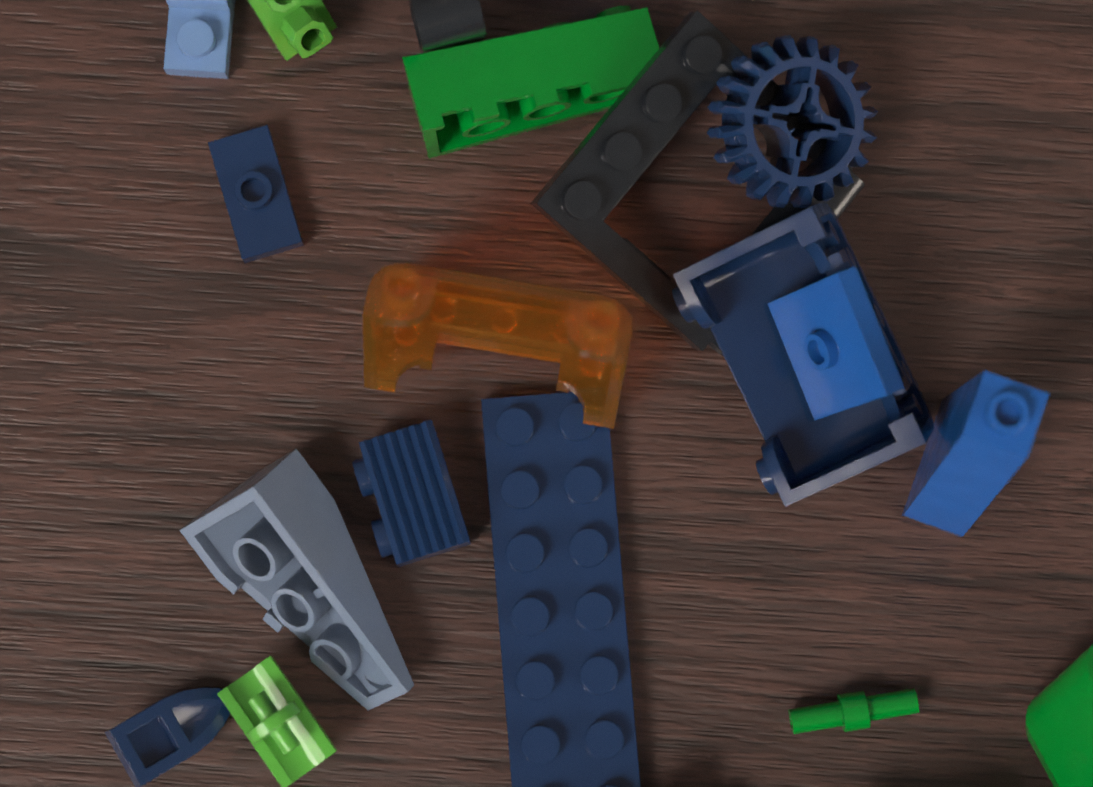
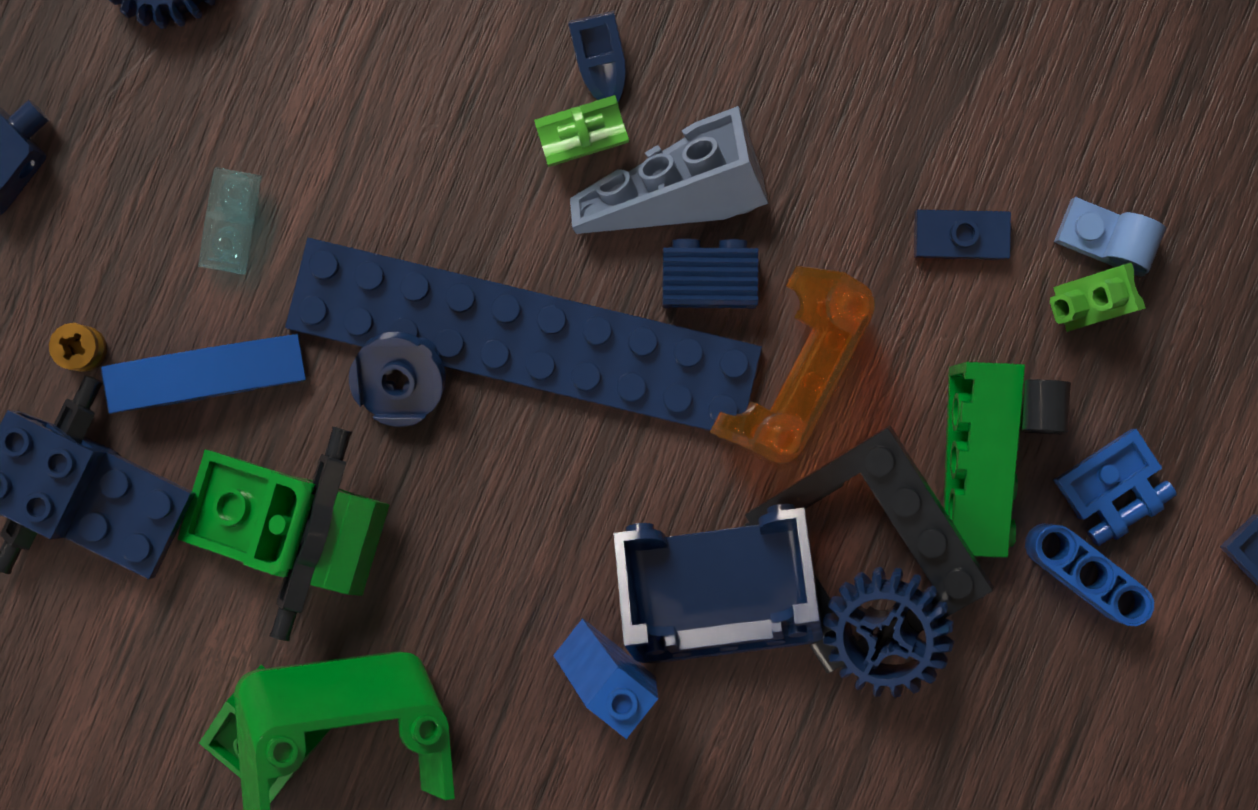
camera: 110 degrees right, 5 degrees up
blue plate [767,266,904,421] -> none
green bar [788,688,919,735] -> none

